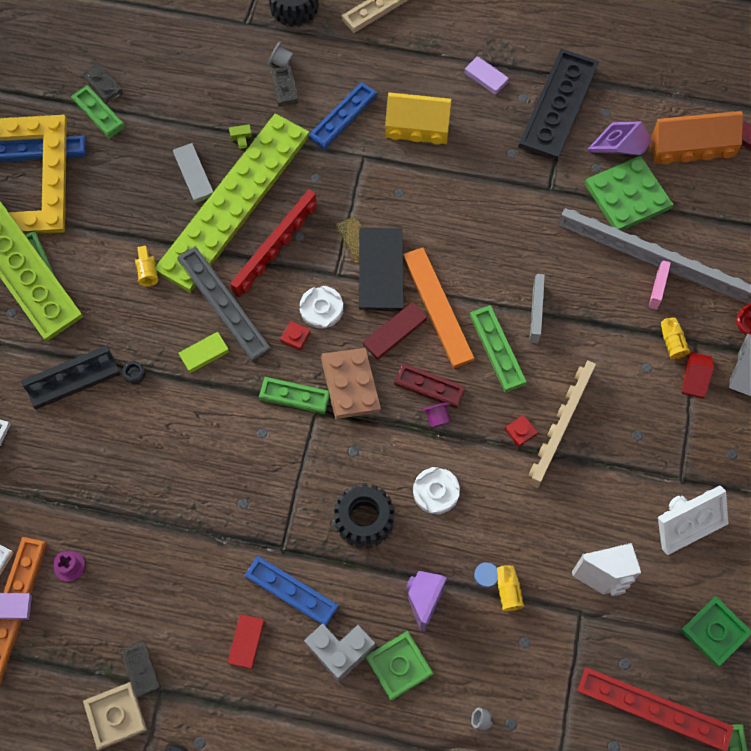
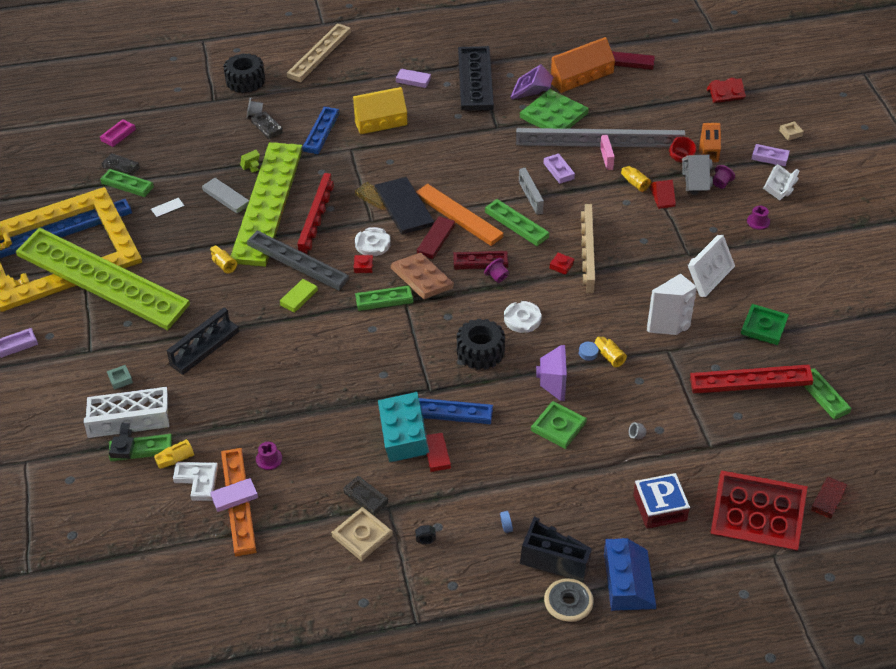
camera: 25 degrees left, 20 degrees down
black tile [122,361,146,385] -> none
light grey brick [304,624,375,682] -> none
none -> dark pink tile [100,119,136,147]
none -> white sticker [151,198,184,217]
none -> teal brick [378,392,429,462]
none -> lavender plate [544,154,575,184]

